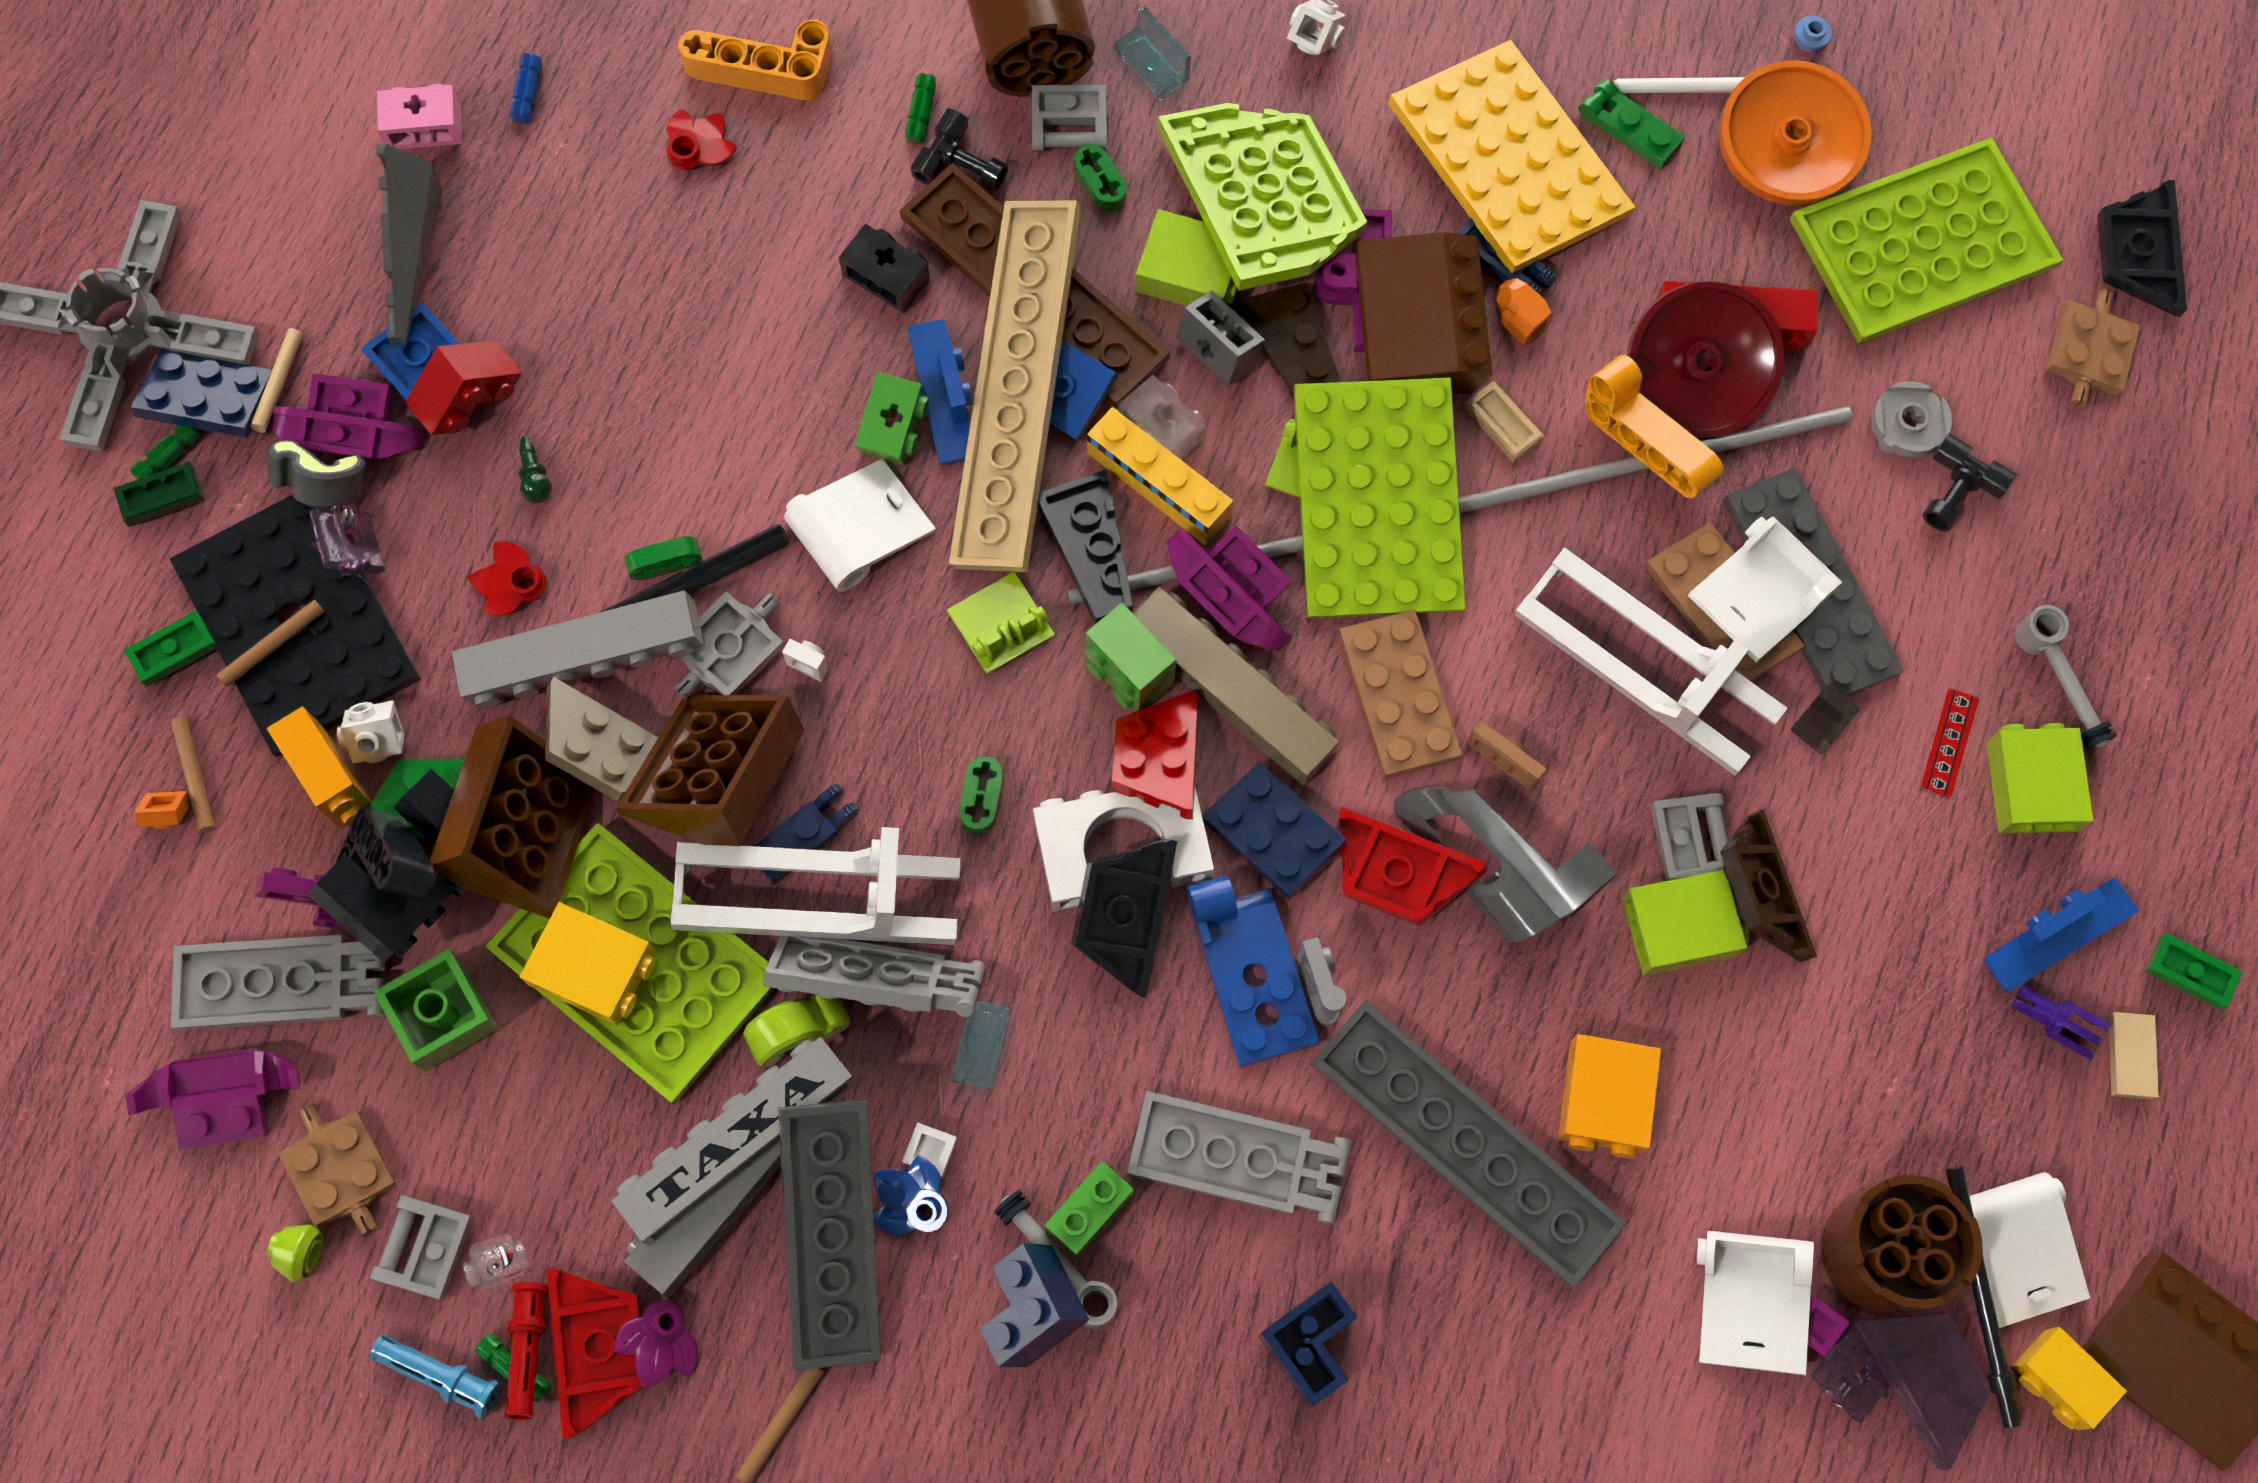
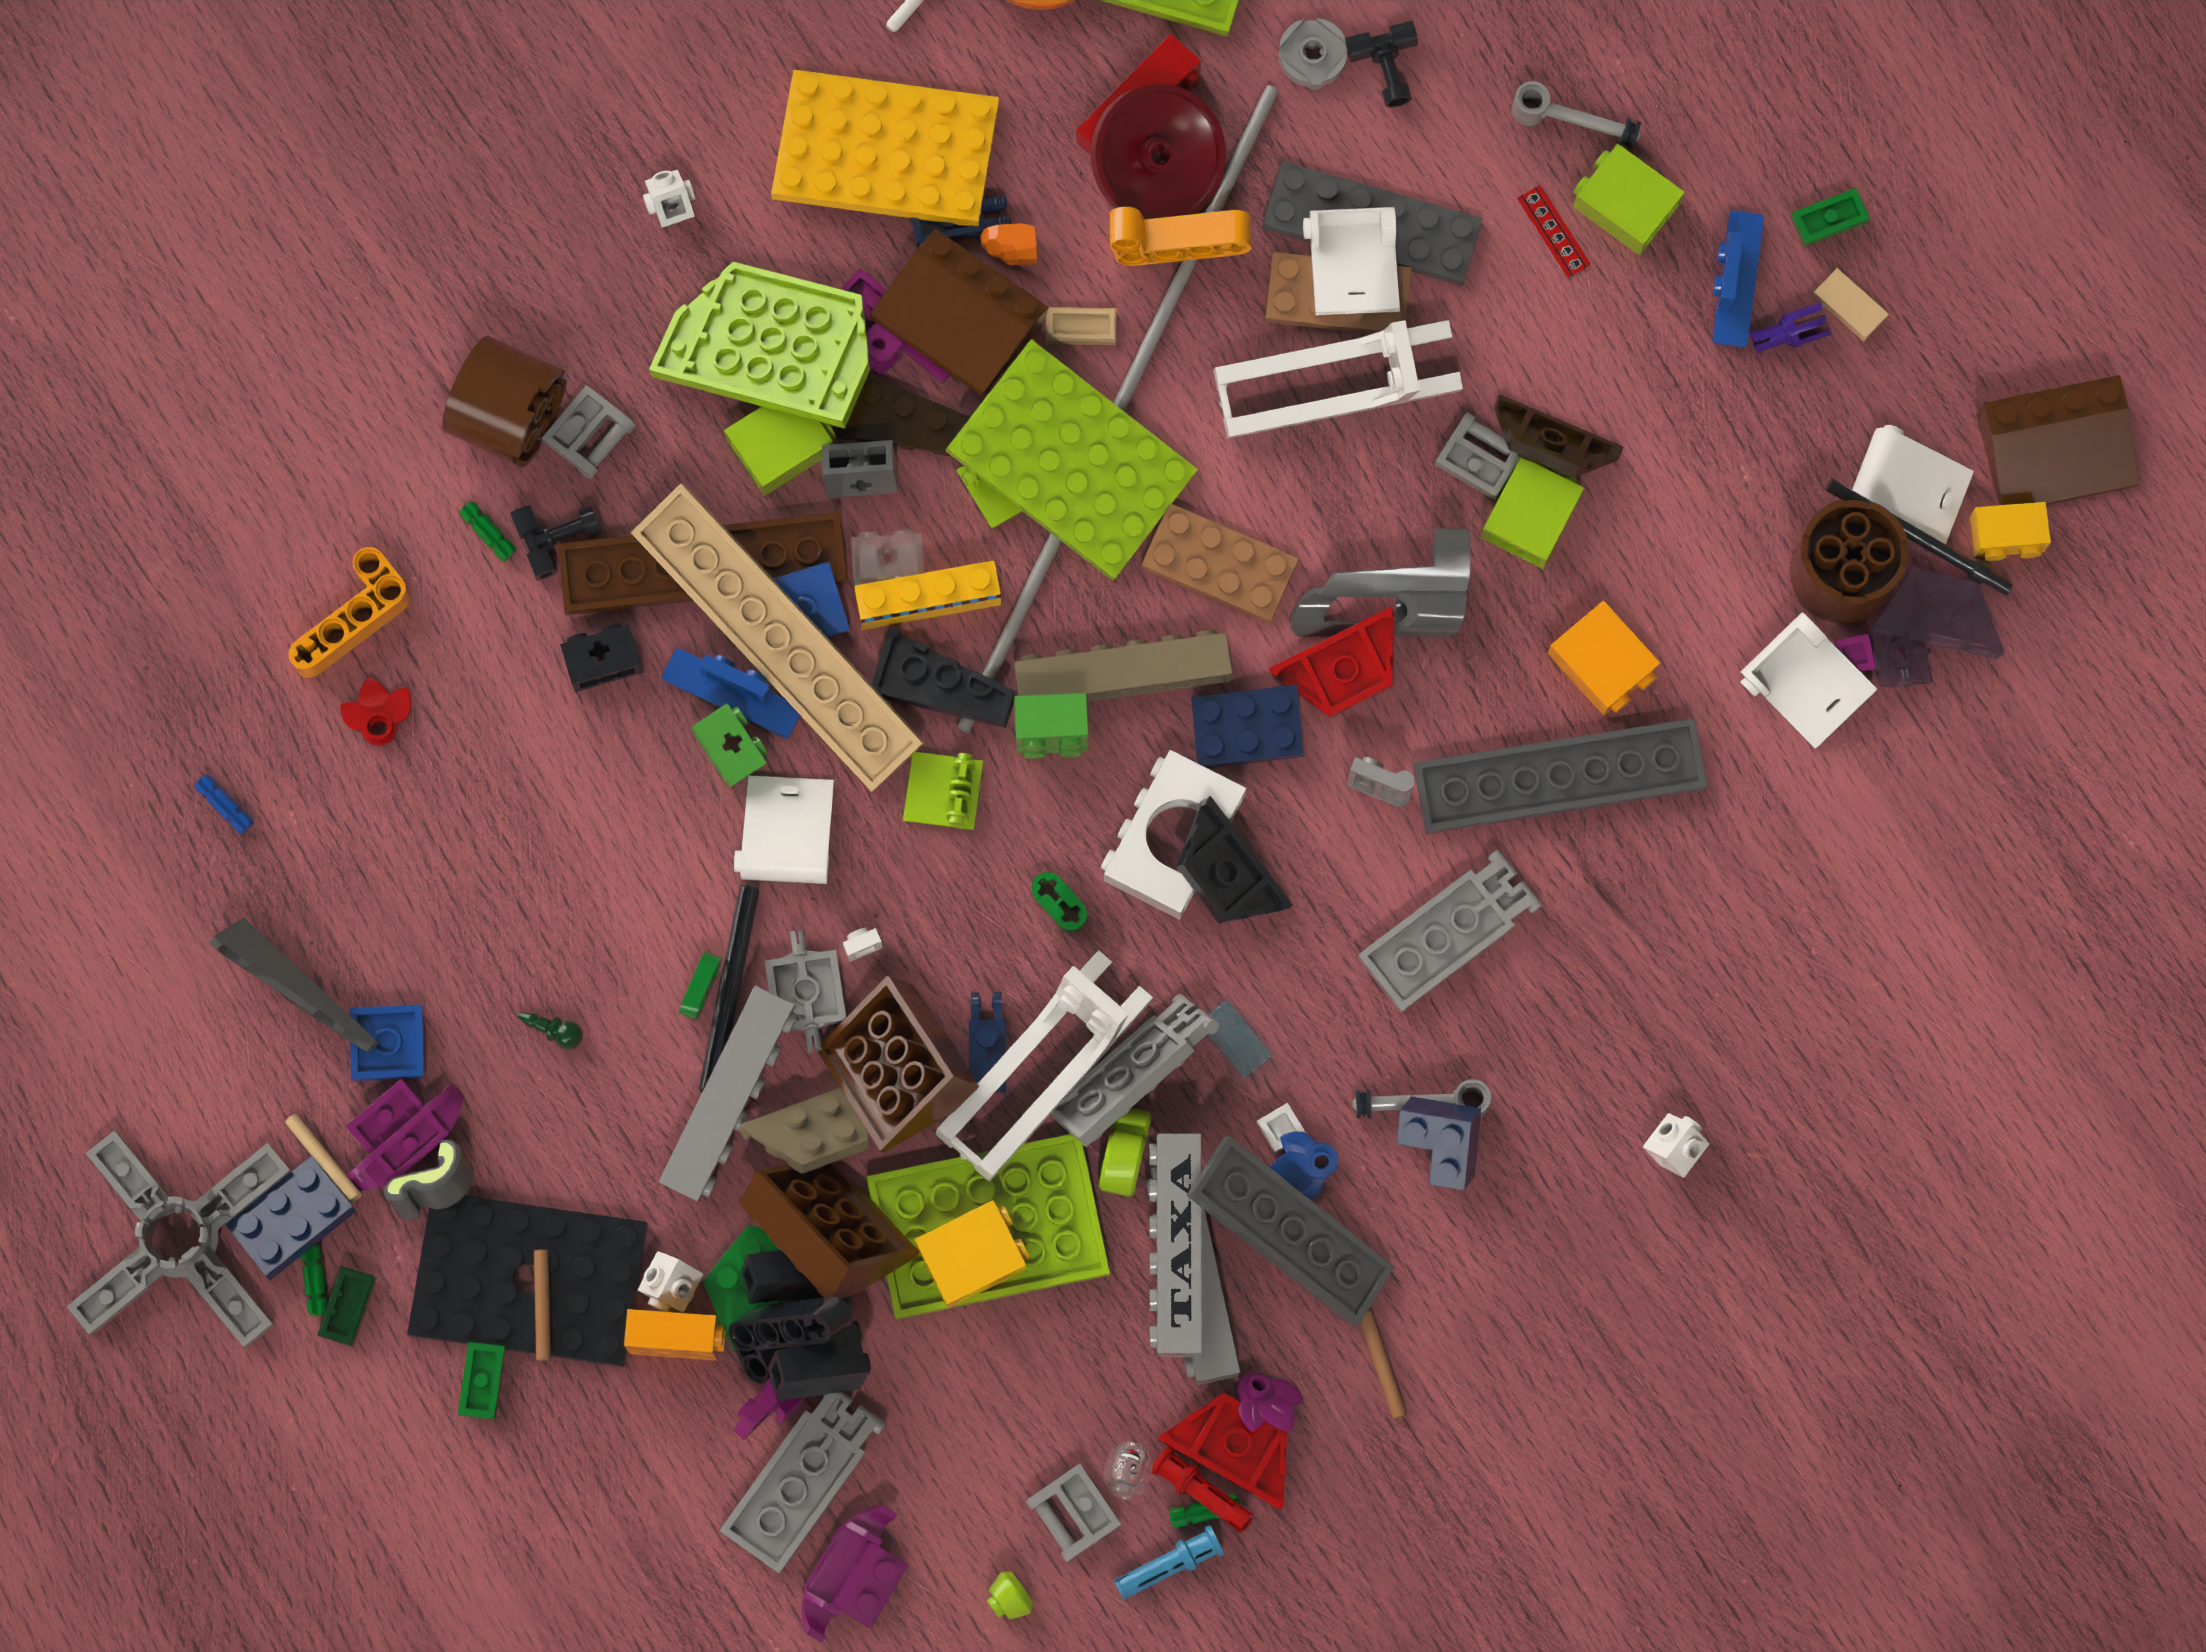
camera: 50 degrees left, 5 degrees up
orange plate [134,791,190,829] -> none
medium nougat bar [170,716,216,833] -> none
medium nougat plate [277,1103,397,1237] -> none
clear purple piece [309,505,385,576] -> none
bright green brick [373,948,499,1072] -> none
bright pink brick [377,84,463,149] -> none
red brick [405,340,522,436] -> none
red plate [468,541,547,616] -> none
bright green brick [1044,1161,1134,1260] -> none
green beam [1074,144,1126,212] -> none
red wing [1112,691,1199,820] -> none
clear light blue panel [1115,6,1191,100] -> none
magenta plate [1167,525,1292,651] -> none
blue hinge [1186,875,1320,1068] -> none
dark blue brick [1258,1281,1357,1409] -> none
medium nougat plate [1467,720,1546,791] -> none
green plate [1578,79,1685,170] -> none
clear smoke panel [1791,683,1861,754] -> none

